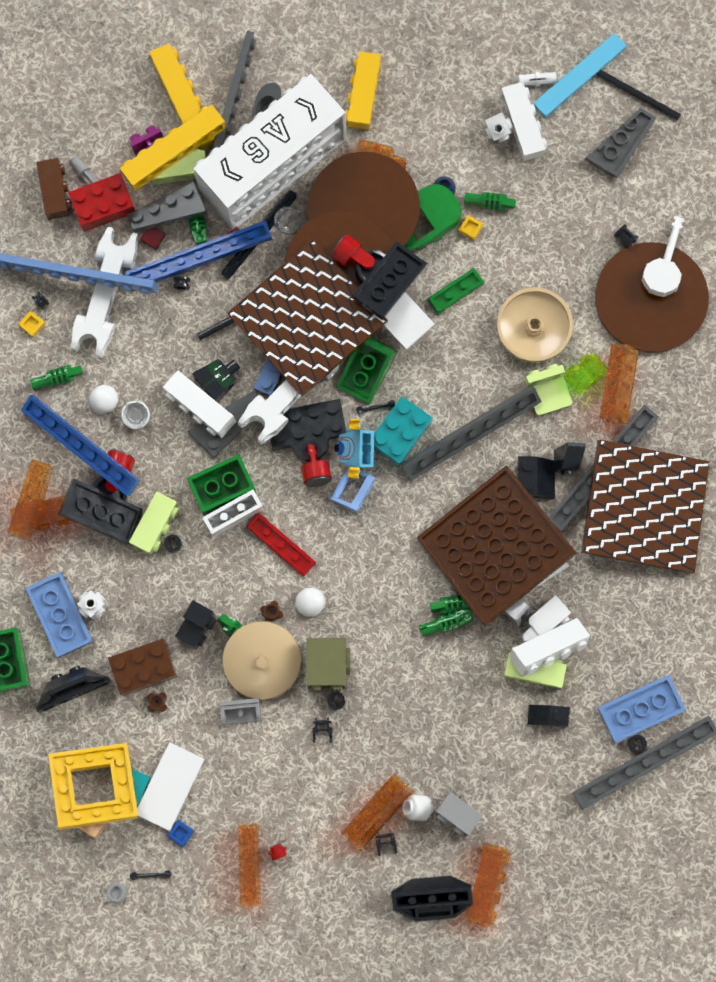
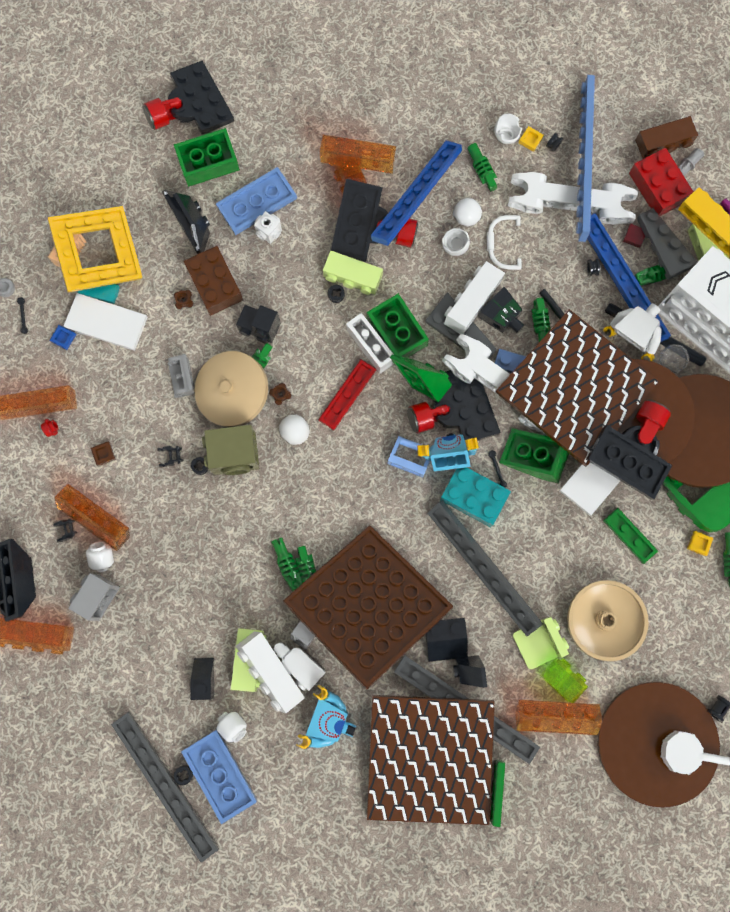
camera: 80 degrees right, 0 degrees up
none -> reddish brown tile [91,441,116,466]
none -> white head [217,712,247,743]
none -> medium azure torso [296,685,356,749]
none -> green slope [390,354,452,402]
none -> white piece [487,215,522,270]
none -> green tile [490,760,505,827]
none -> white hair [494,114,522,144]
none -> green hinge [531,298,551,342]
none -> white torso [603,303,662,362]

